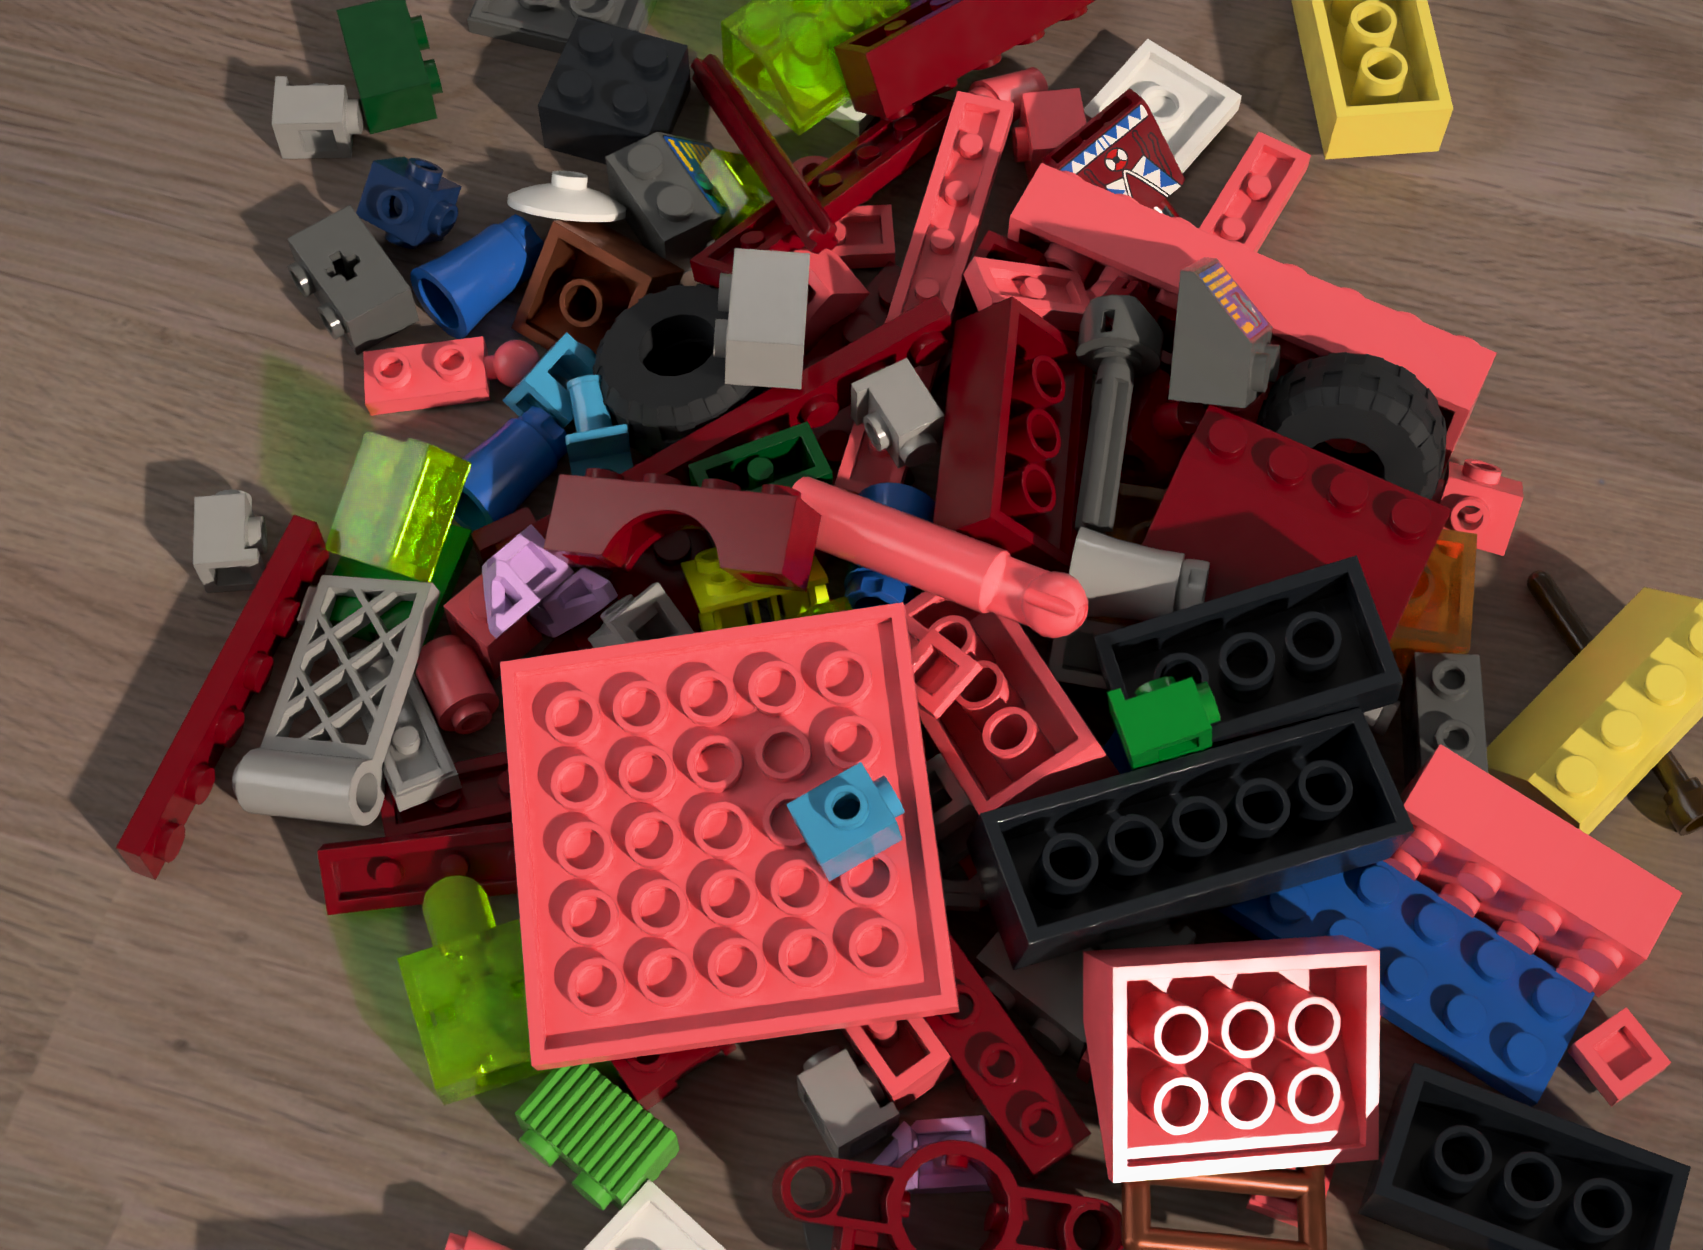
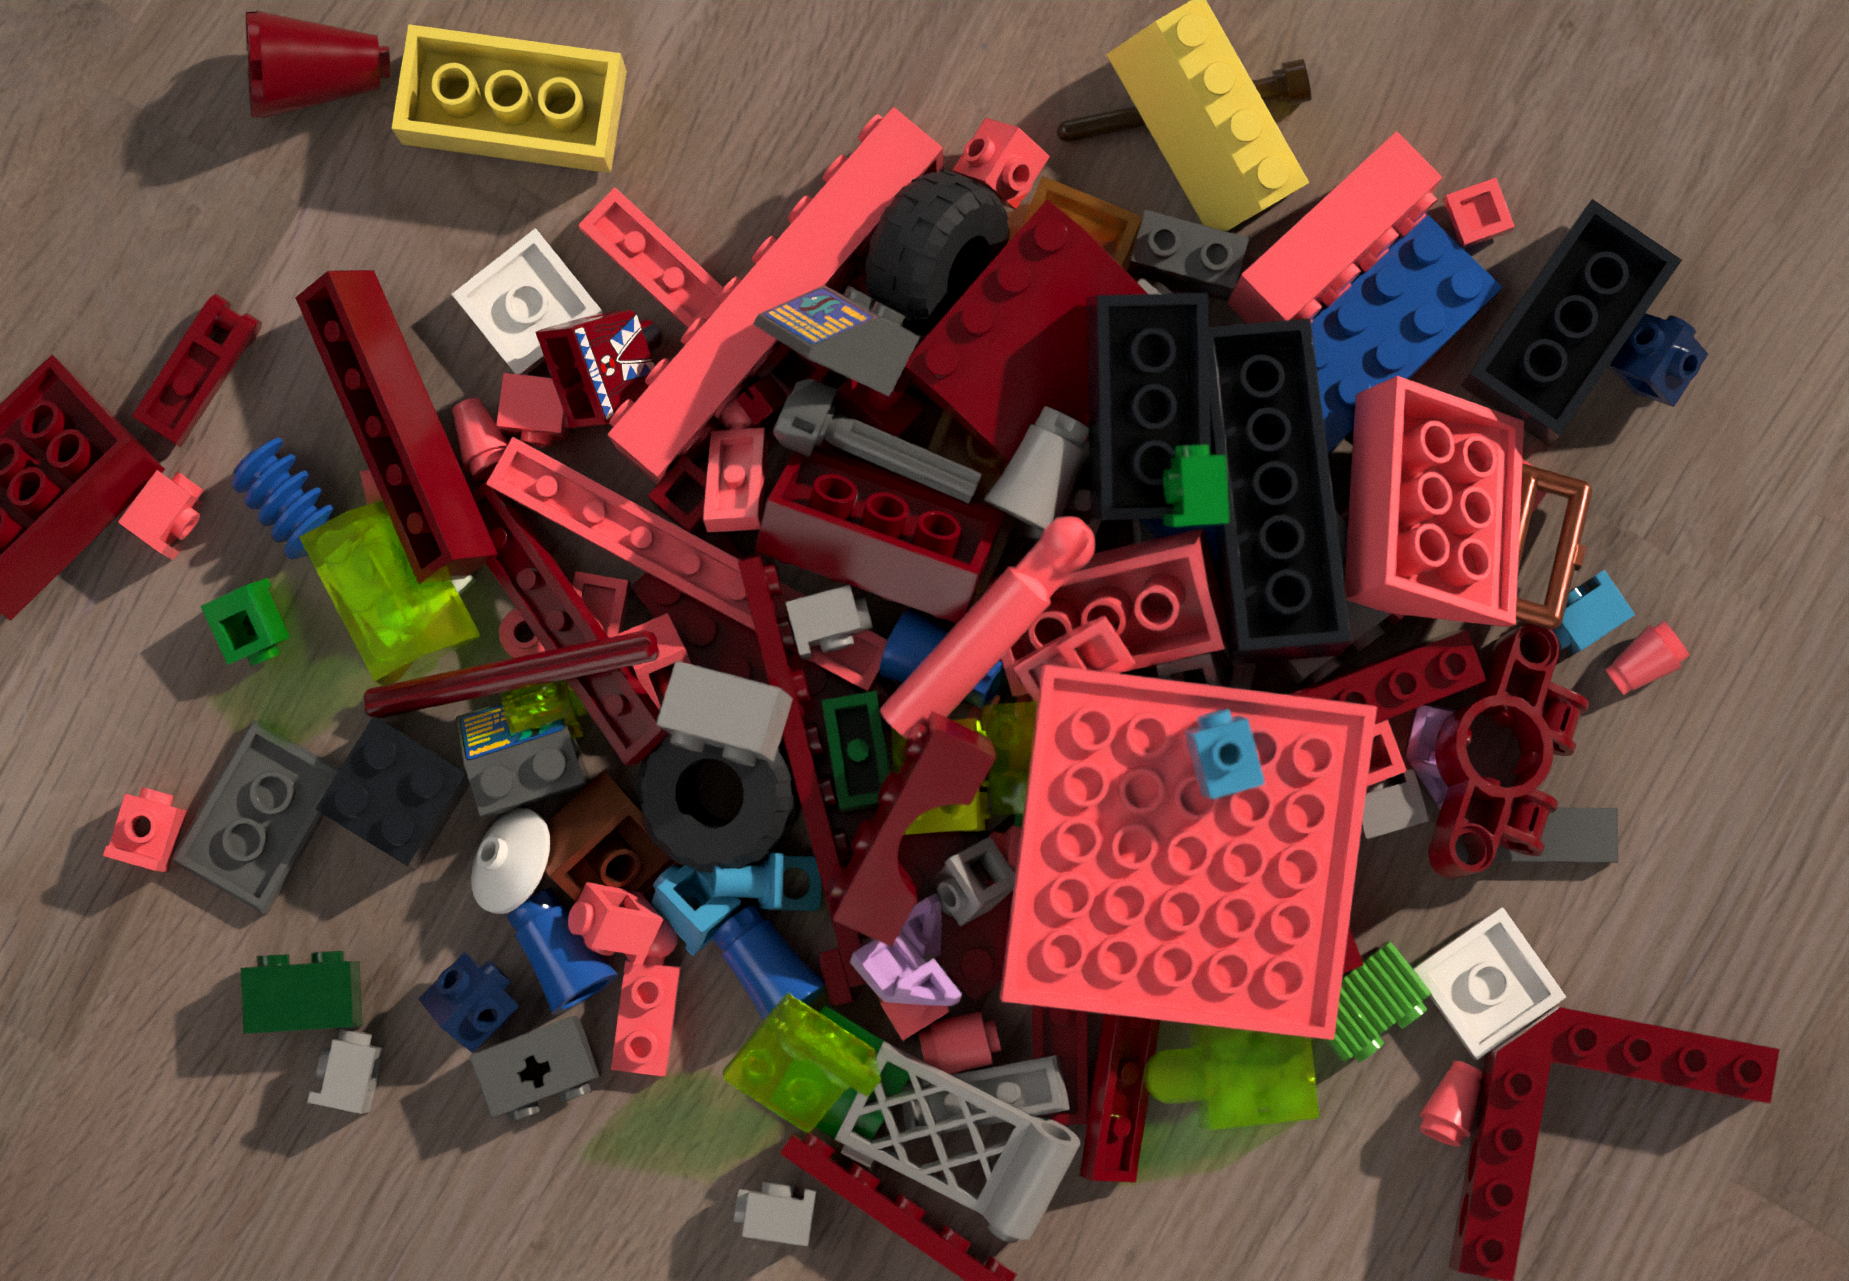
camera: 70 degrees left, 20 degrees up
none -> coral brick [568,882,663,966]

